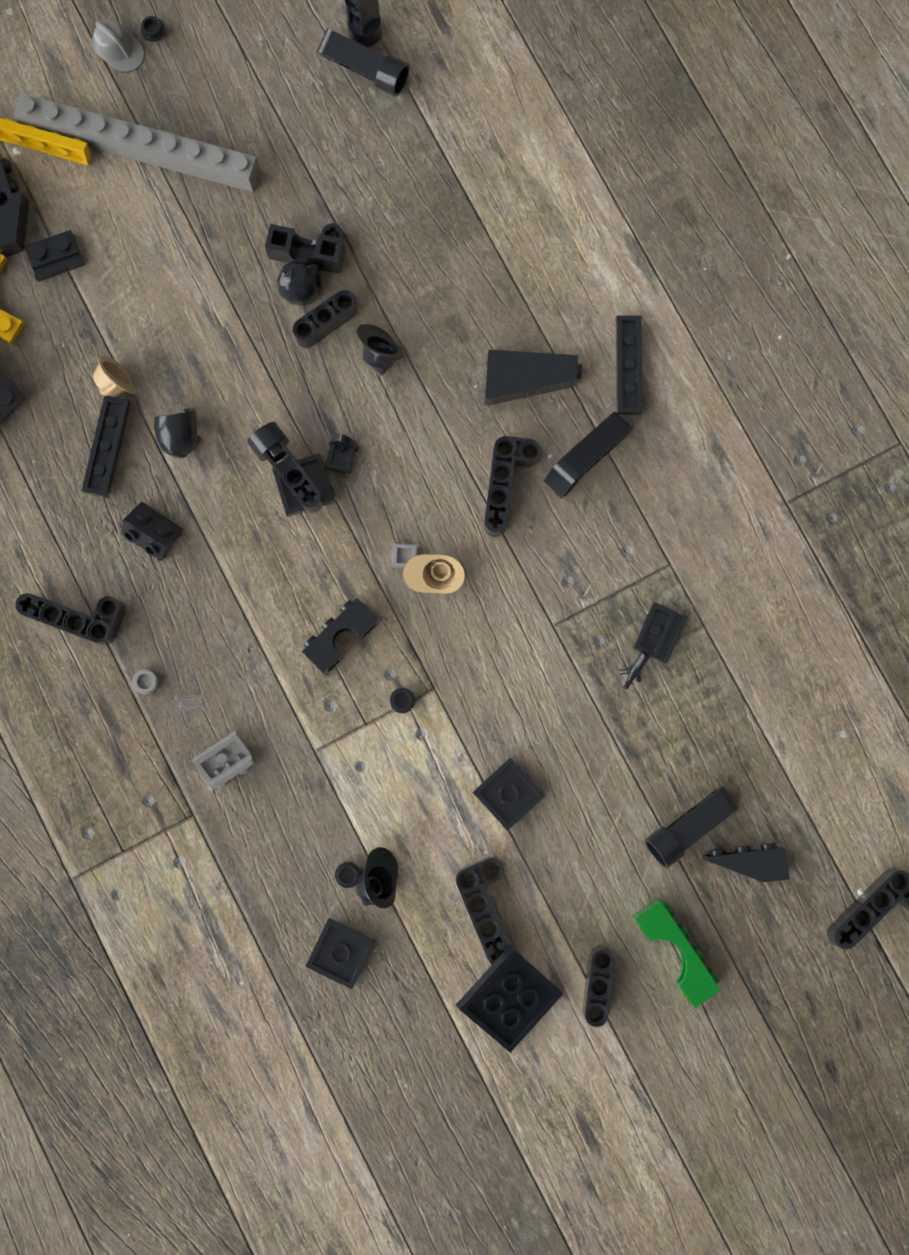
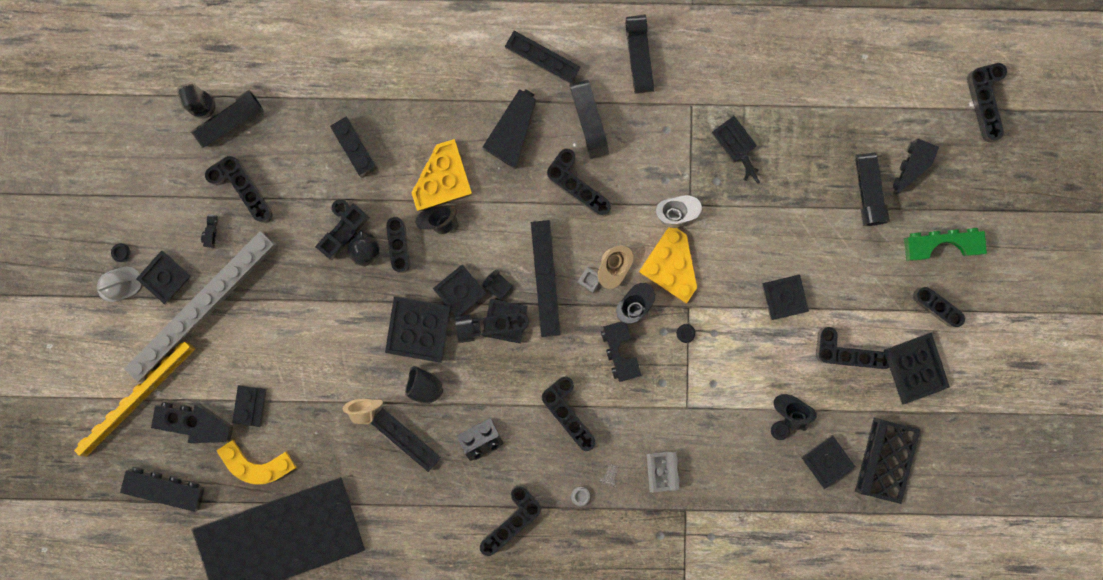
camera: 60 degrees left, 5 degrees up
none -> black plate [136,250,191,305]
none -> black plate [201,214,218,248]
none -> black beam [205,156,272,223]
none -> black arch [330,116,378,178]
none -> black plate [385,296,451,363]
none -> yellow plate [411,139,472,211]
none -> black plate [433,264,487,316]
none -> black brick [531,220,560,337]
none -> black beam [542,376,596,451]
none -> black piece [616,283,656,324]
none -> black beam [625,14,654,94]
none -> yellow plate [639,227,697,304]
none -> light grey piece [656,195,702,228]
none -> black fence [855,418,920,504]

